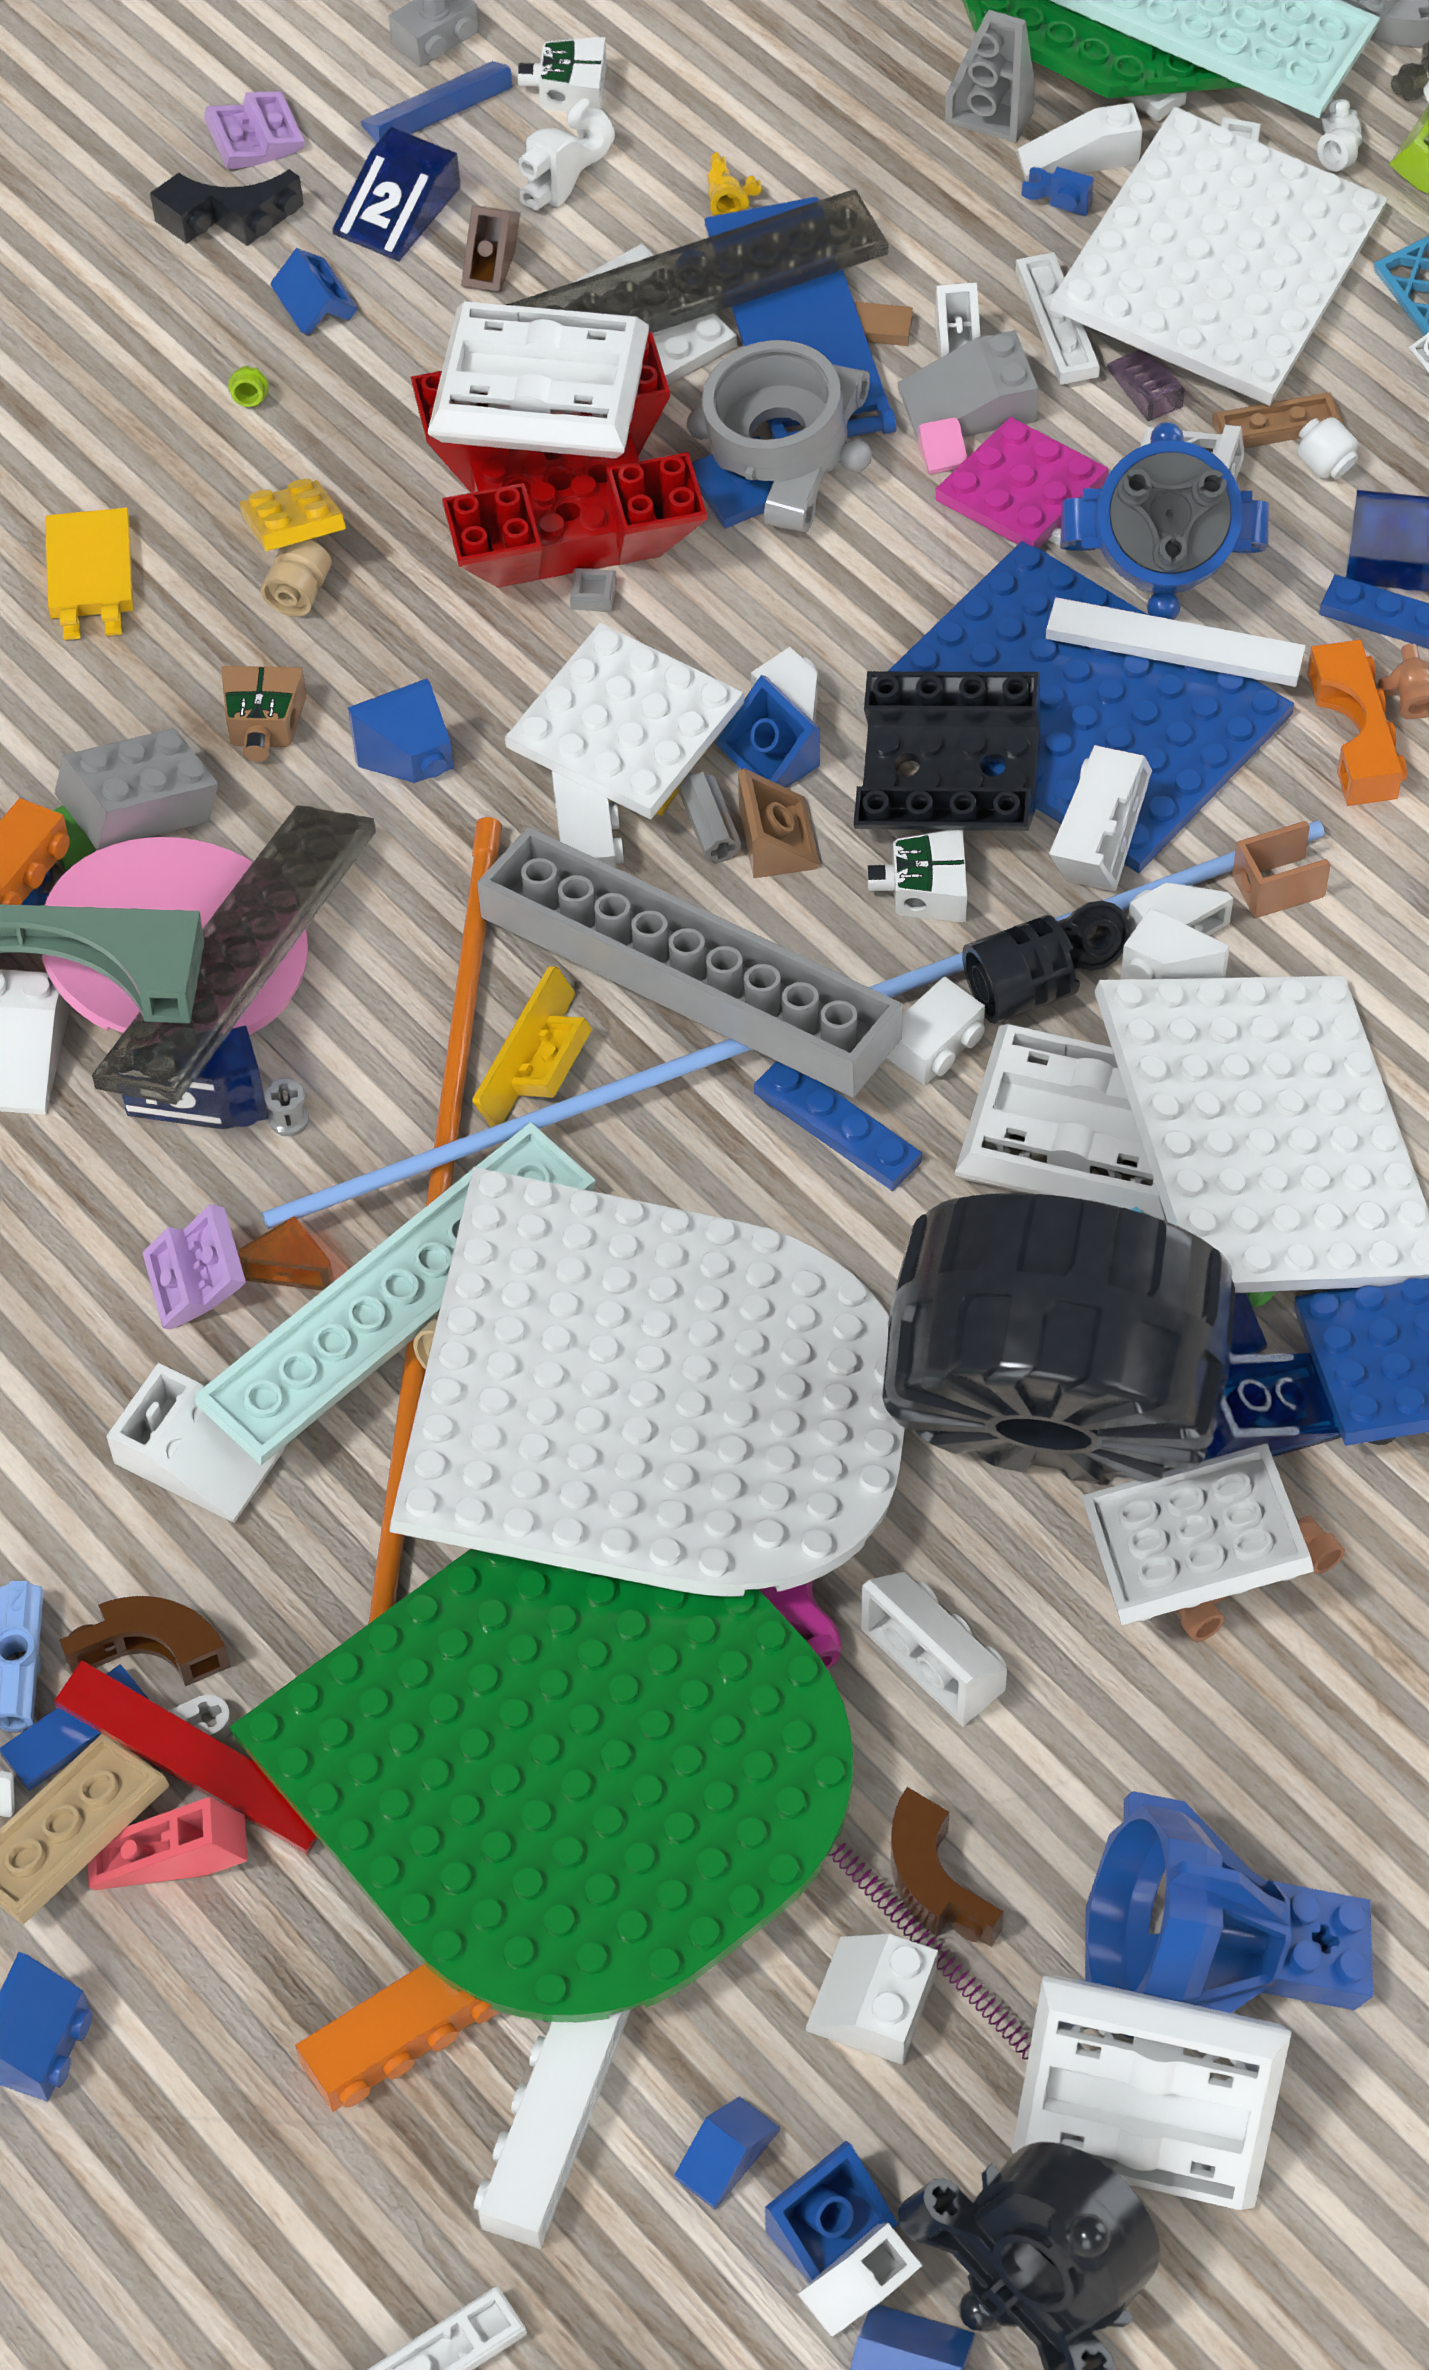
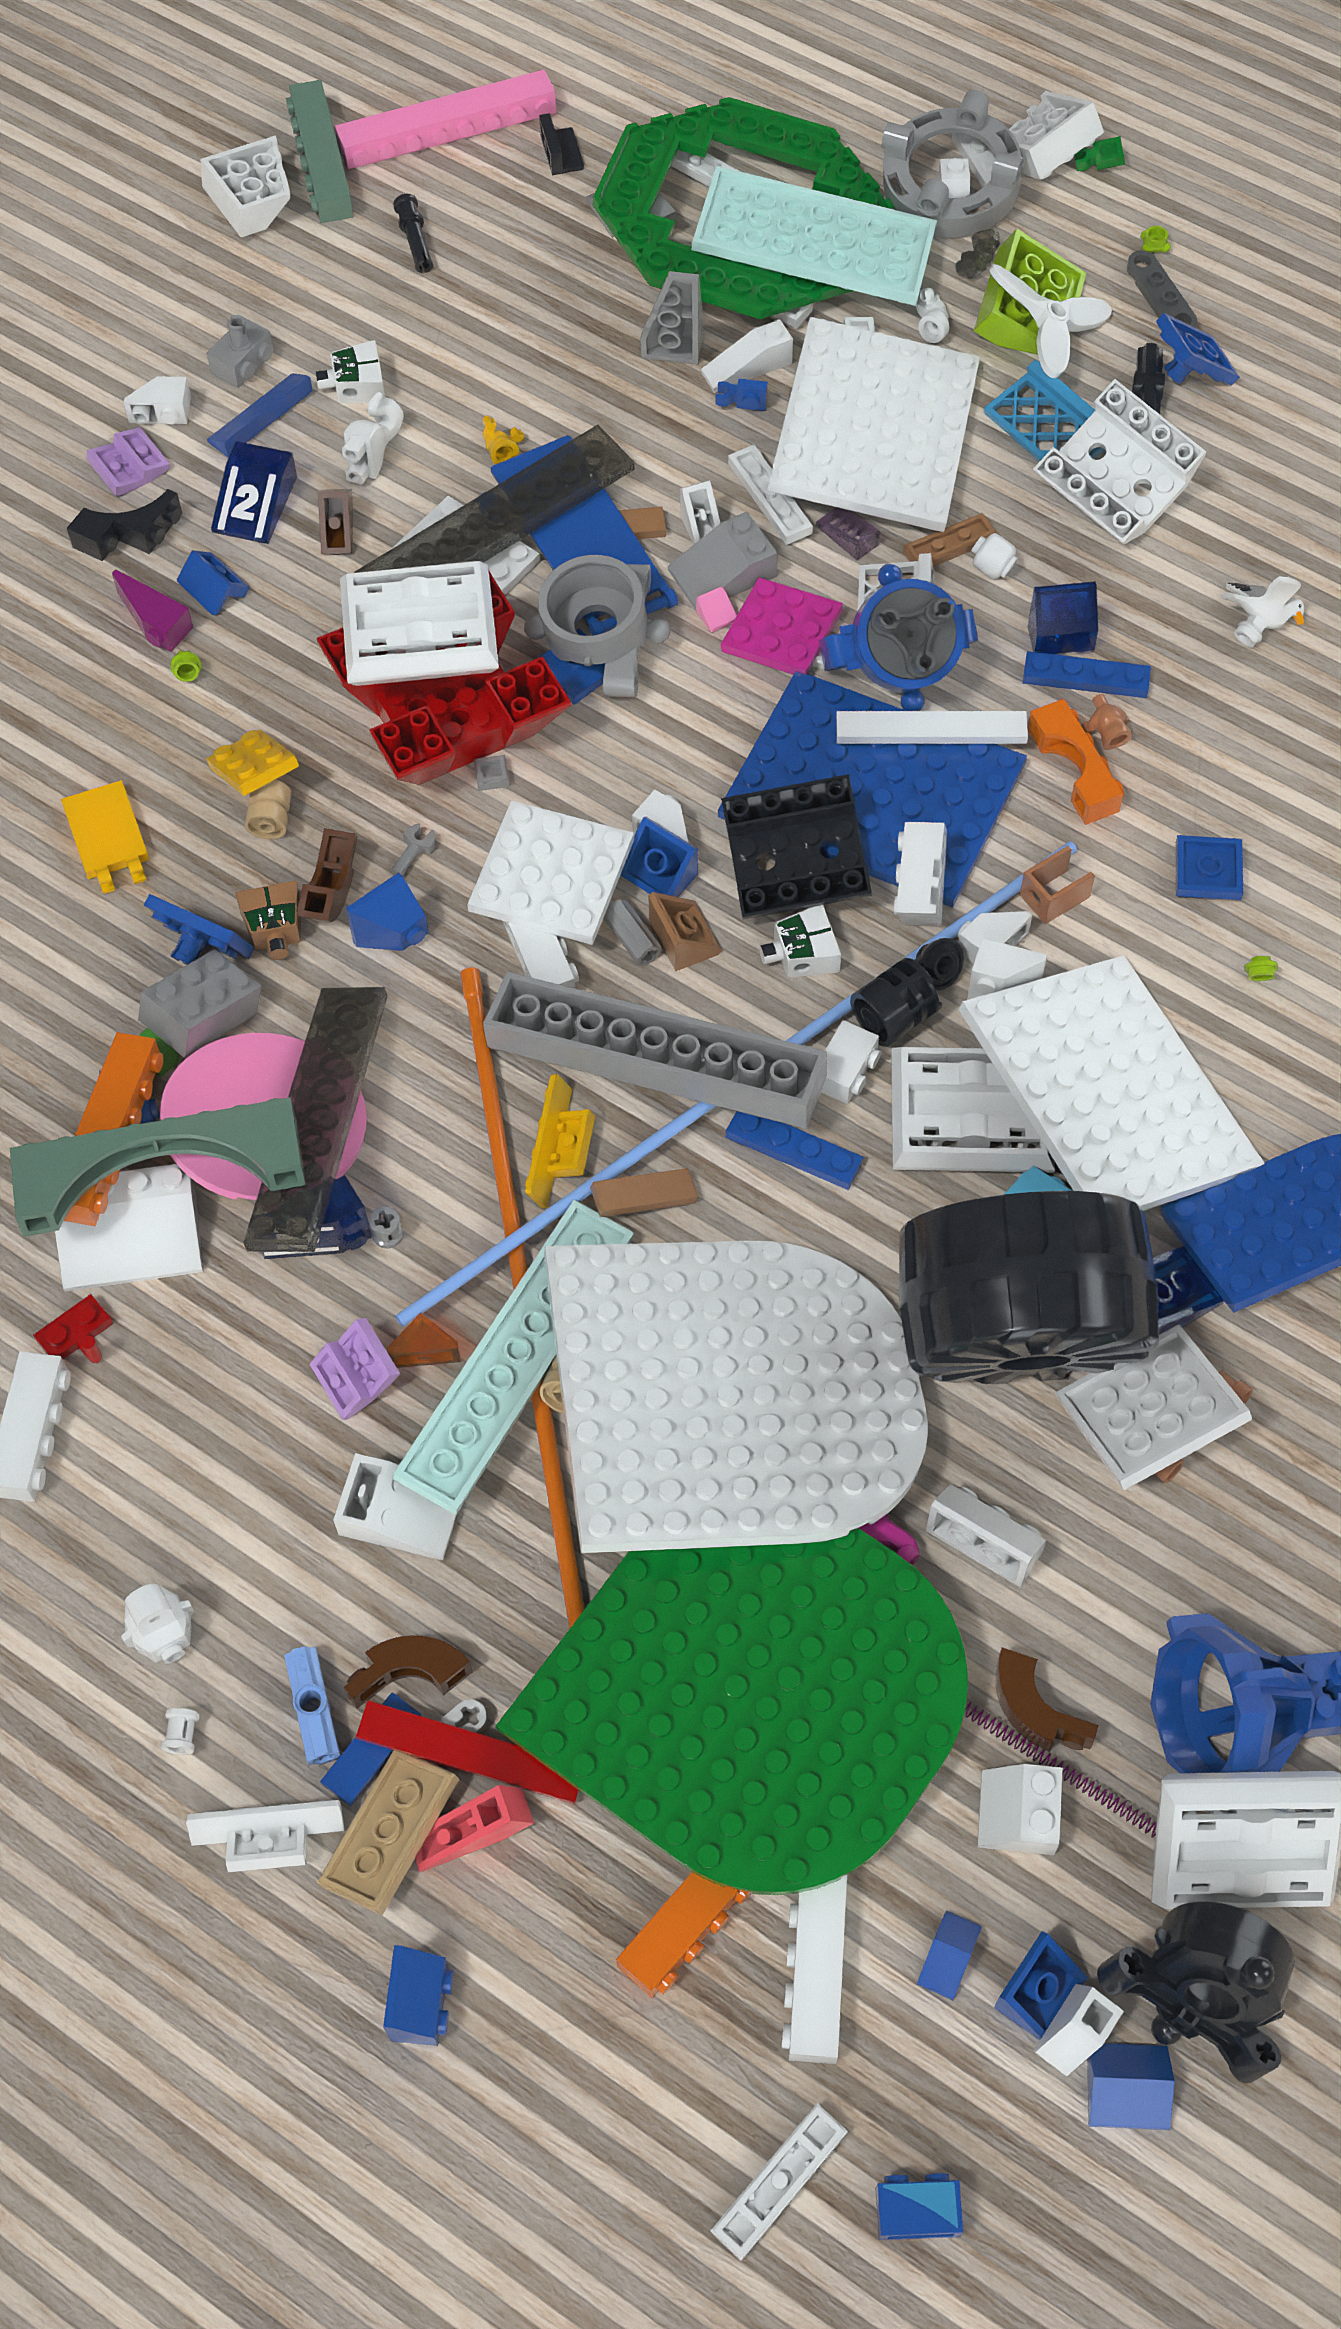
camera: 15 degrees left, 5 degrees up
none -> magenta slope [112,569,193,652]
none -> white slope [124,376,191,424]
none -> blue plate [144,894,255,965]
none -> reddish brown arch [296,828,358,922]
none -> light grey bar [391,823,436,876]
none -> medium nougat tile [590,1168,698,1217]

